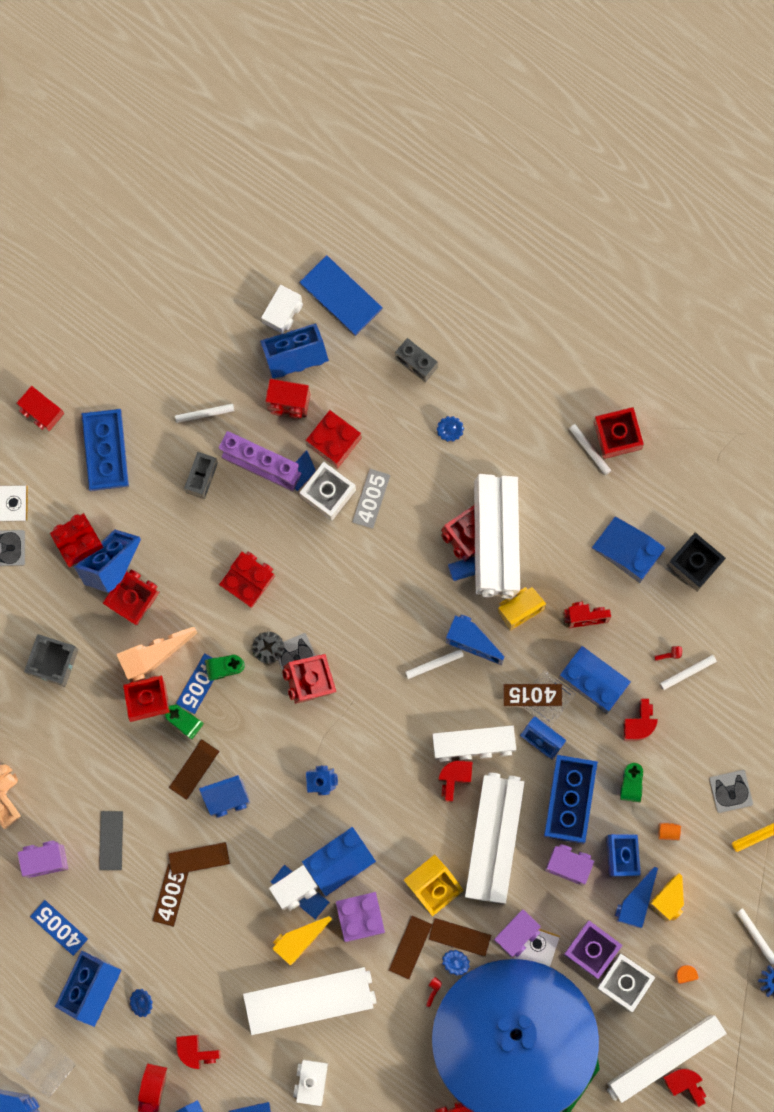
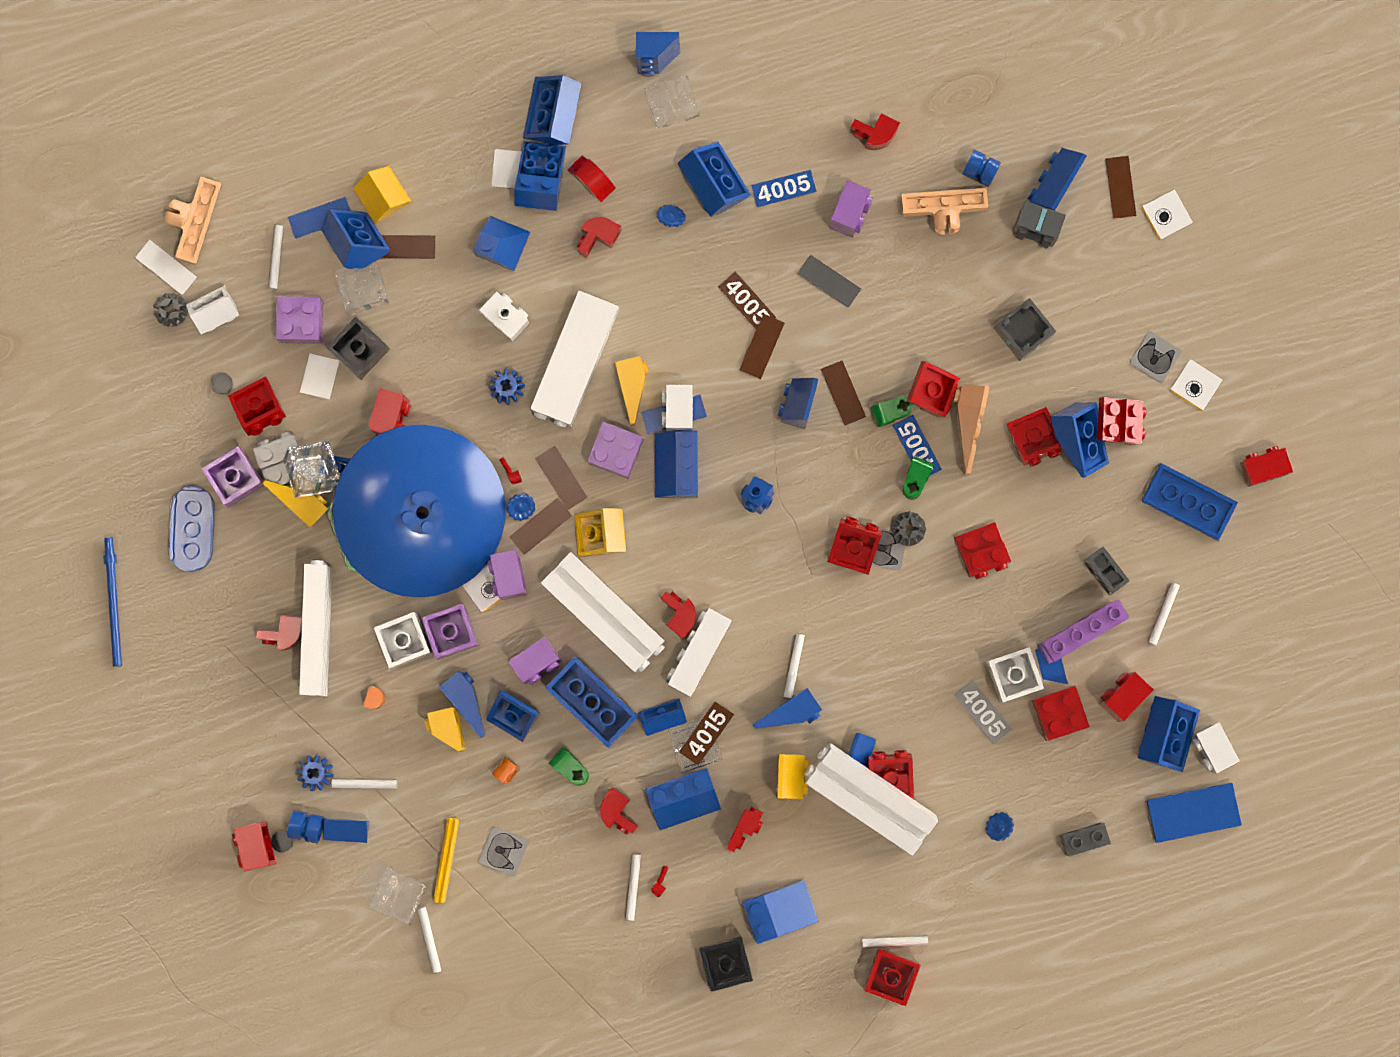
camera: 125 degrees right, 5 degrees up
none -> blue gear [489,368,525,405]

